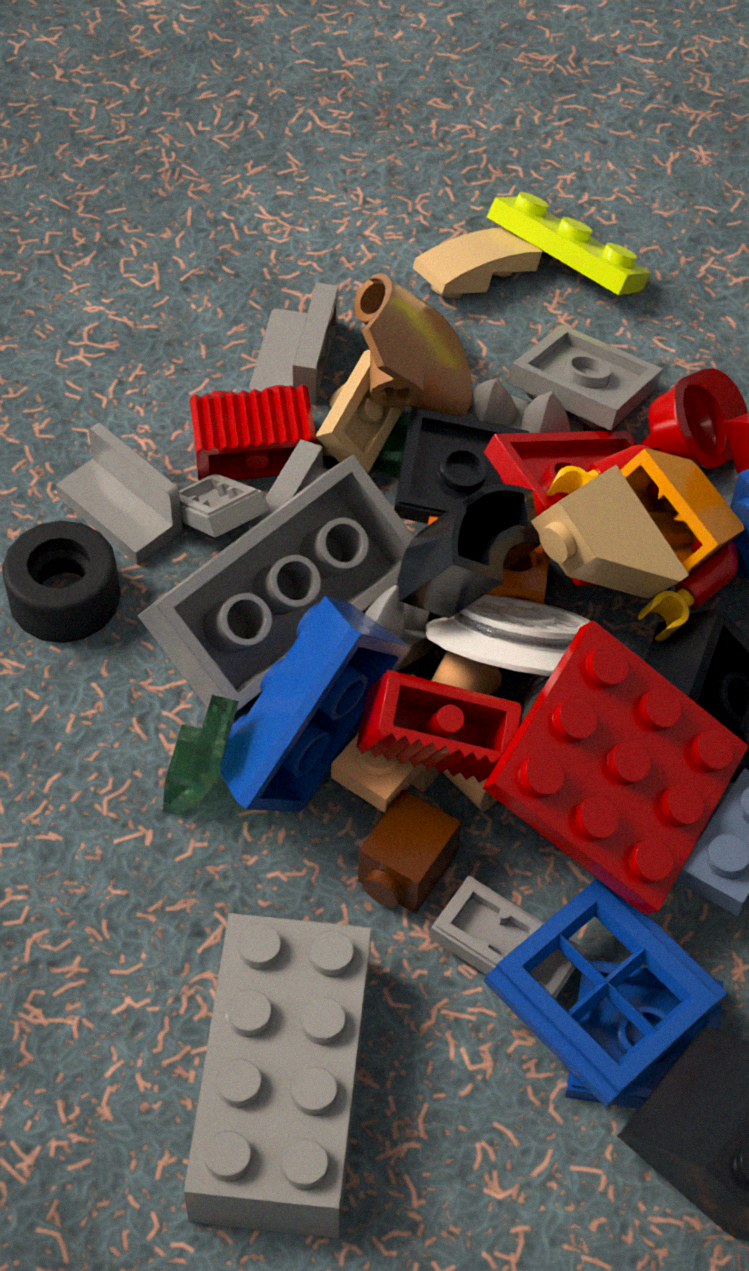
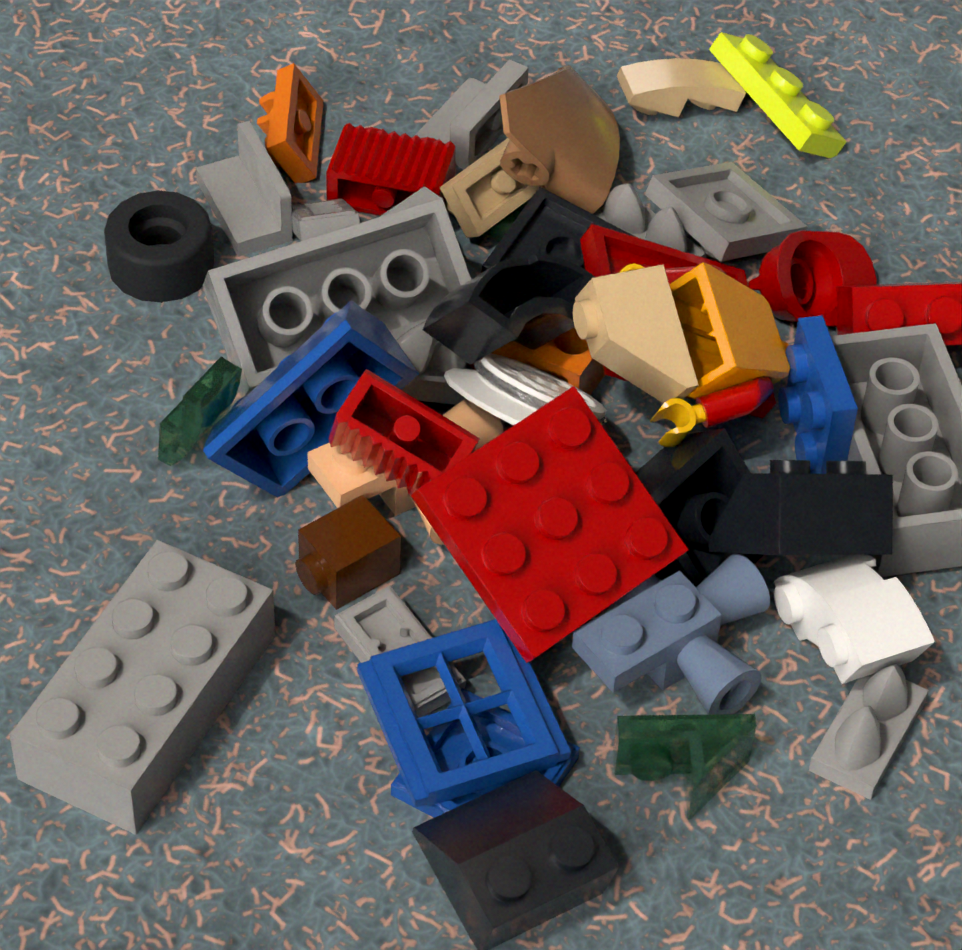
camera: 20 degrees right, 5 degrees down
none -> orange plate [257,63,324,183]

